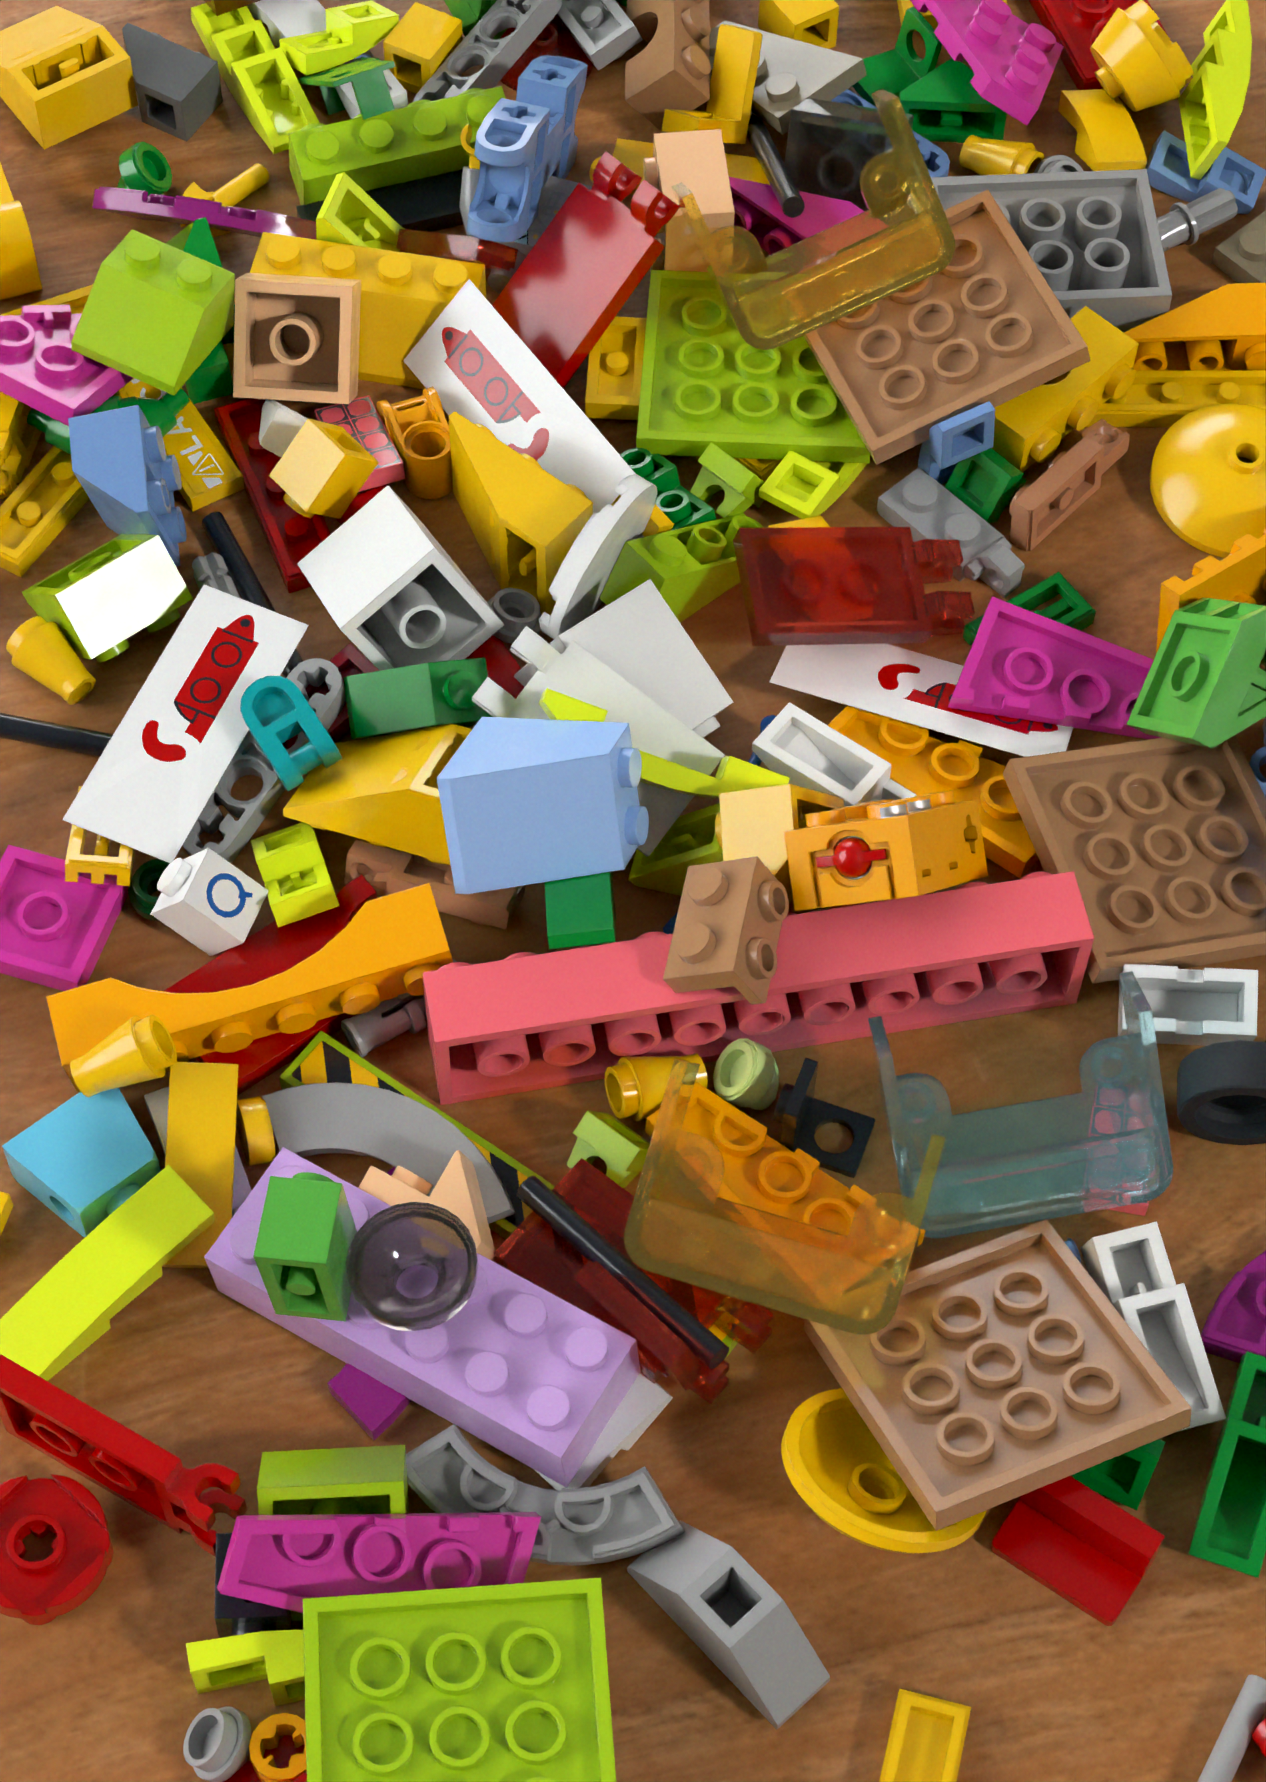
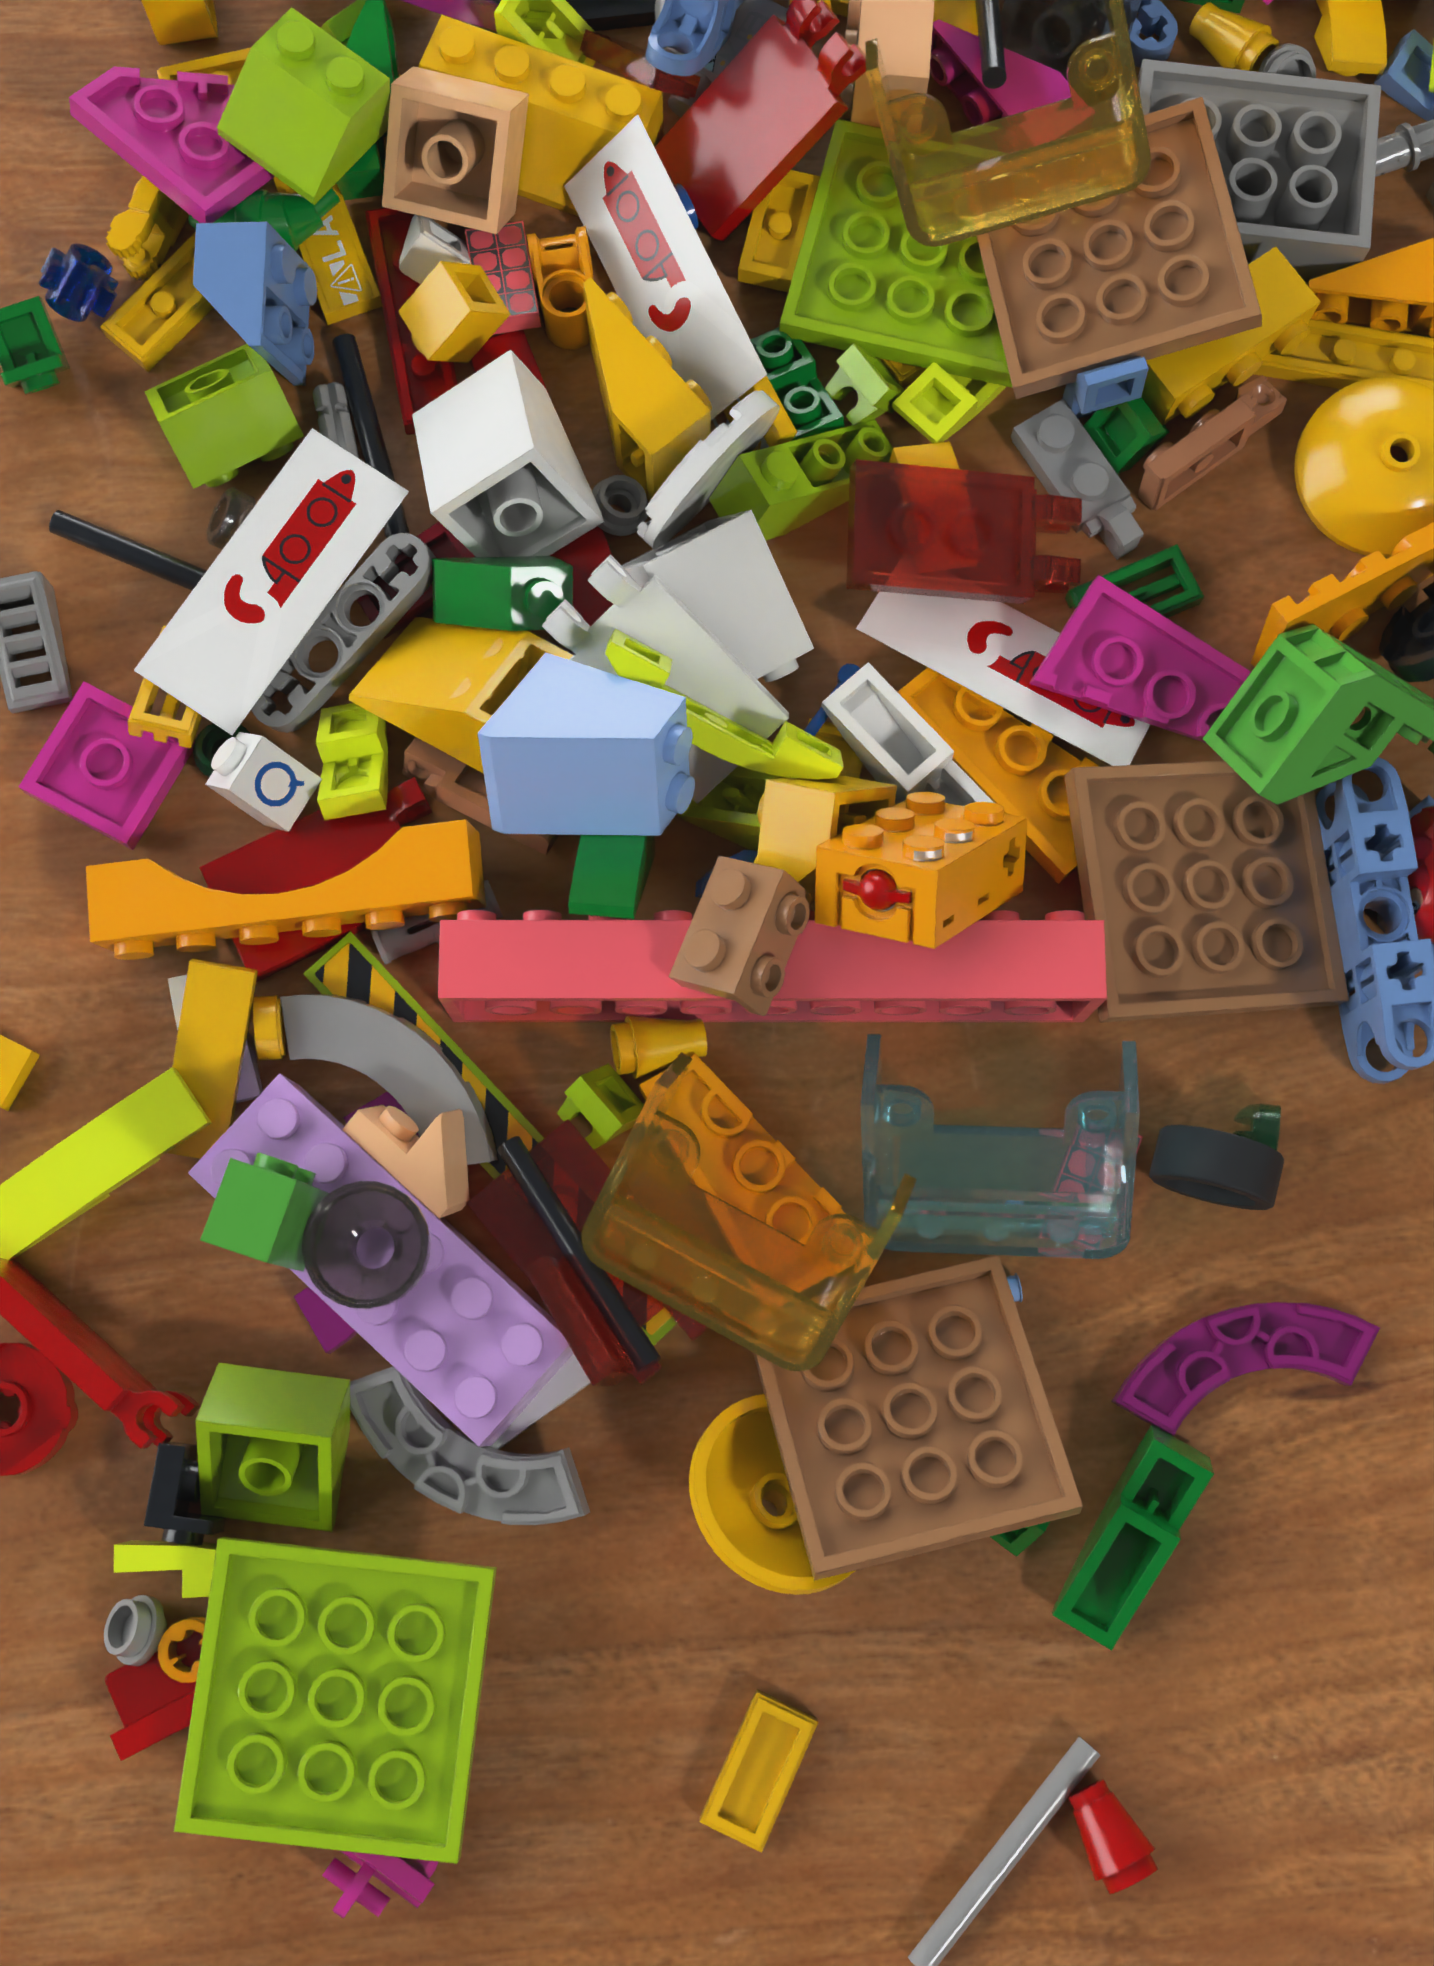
camera: 10 degrees right, 20 degrees up
medium azure torso [2,1088,161,1237] -> none
yellow cone [6,616,96,705] -> none
yellow cone [70,1015,177,1098] -> none
dark pink wing [217,1512,541,1613] -> none
teal plate [240,676,342,791] -> none
light grey slope [627,1520,830,1730] -> none
yellowish green tile [713,1038,779,1110] -> none
black bracket [773,1058,875,1178] -> none
red panel [990,1476,1165,1626] -> none
white slope [1080,1221,1226,1432] -> none
white brick [1117,964,1258,1046] -> none
none -> clear smoke tile [207,487,256,550]

